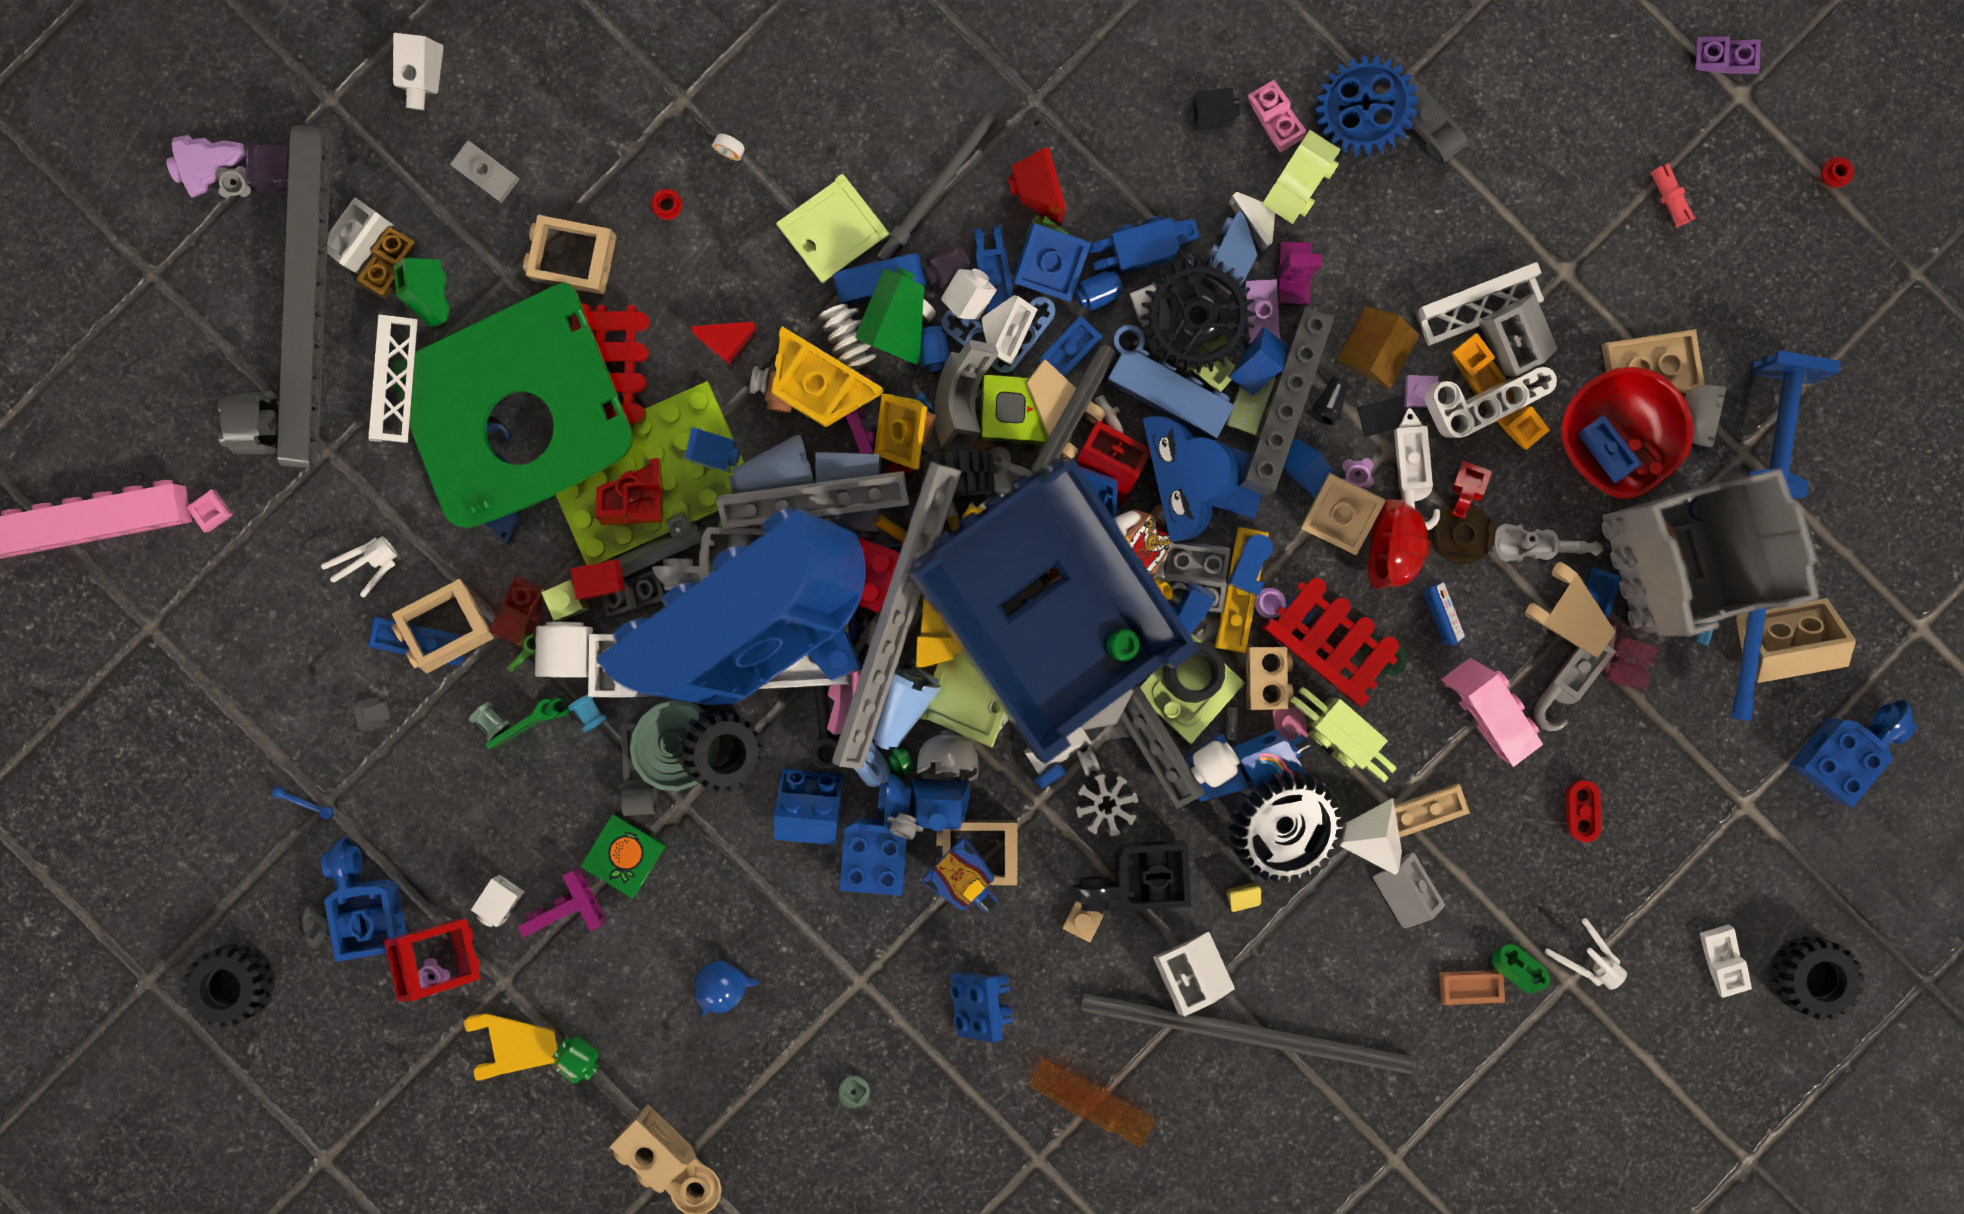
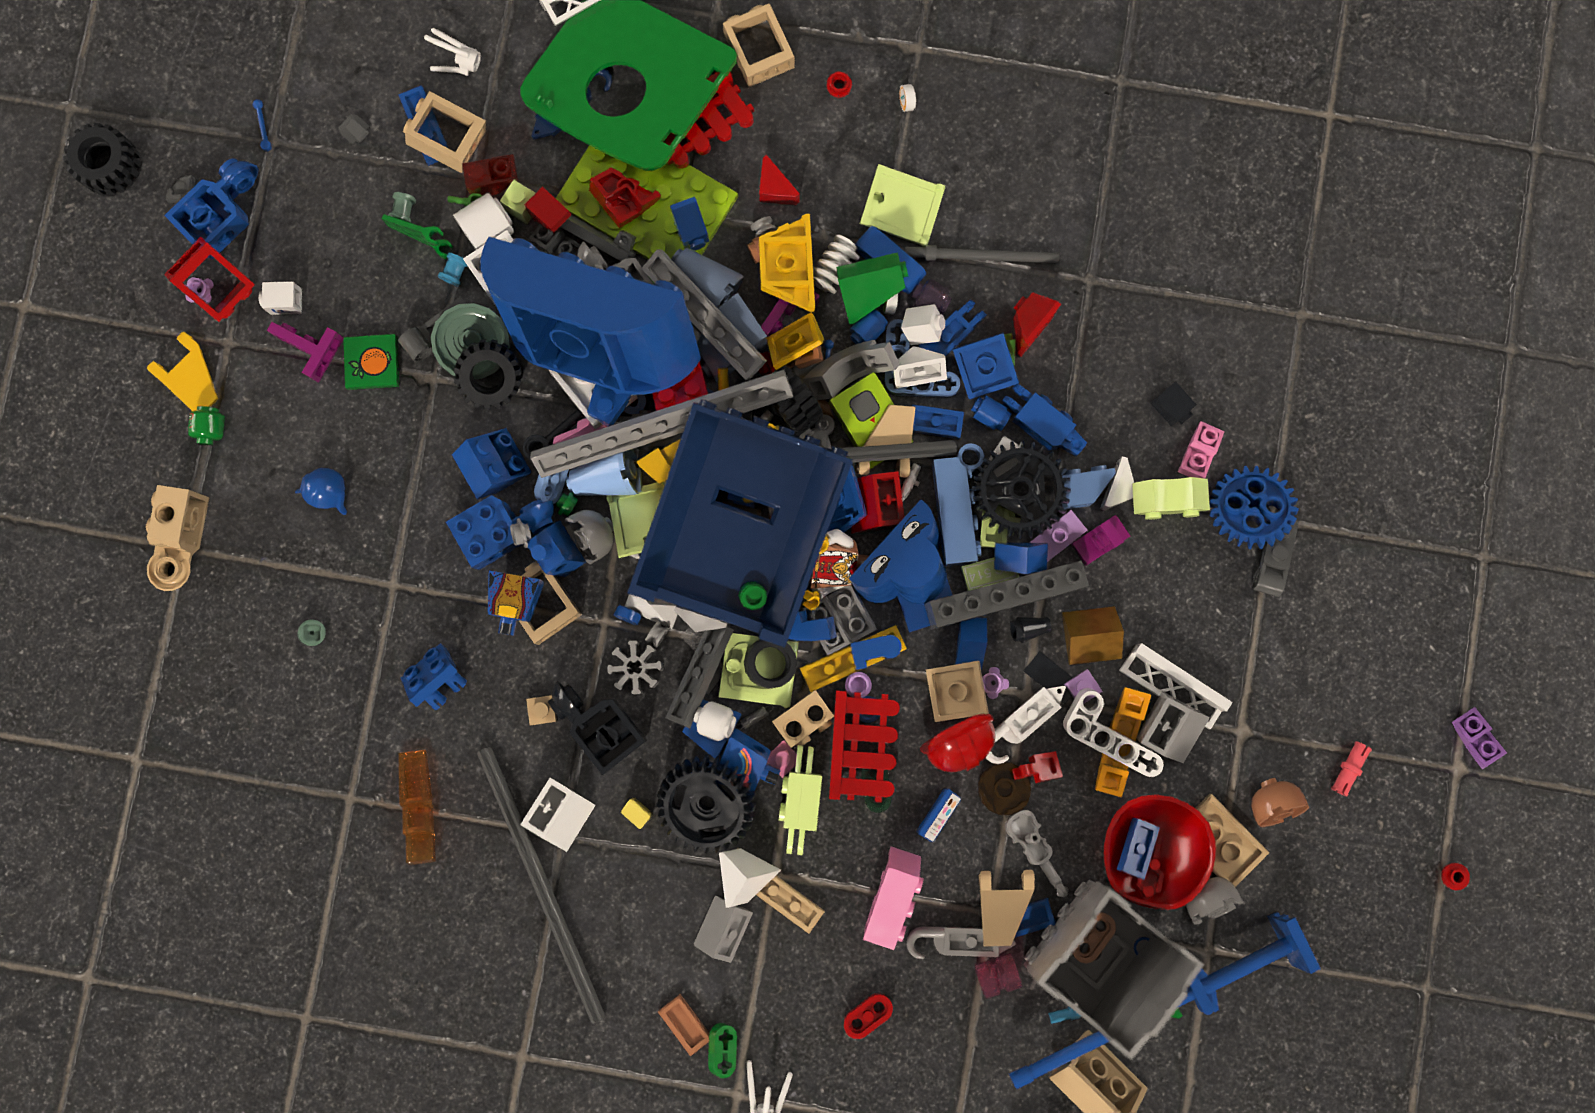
camera: 60 degrees right, 5 degrees down
none -> nougat cylinder [1251,778,1309,827]

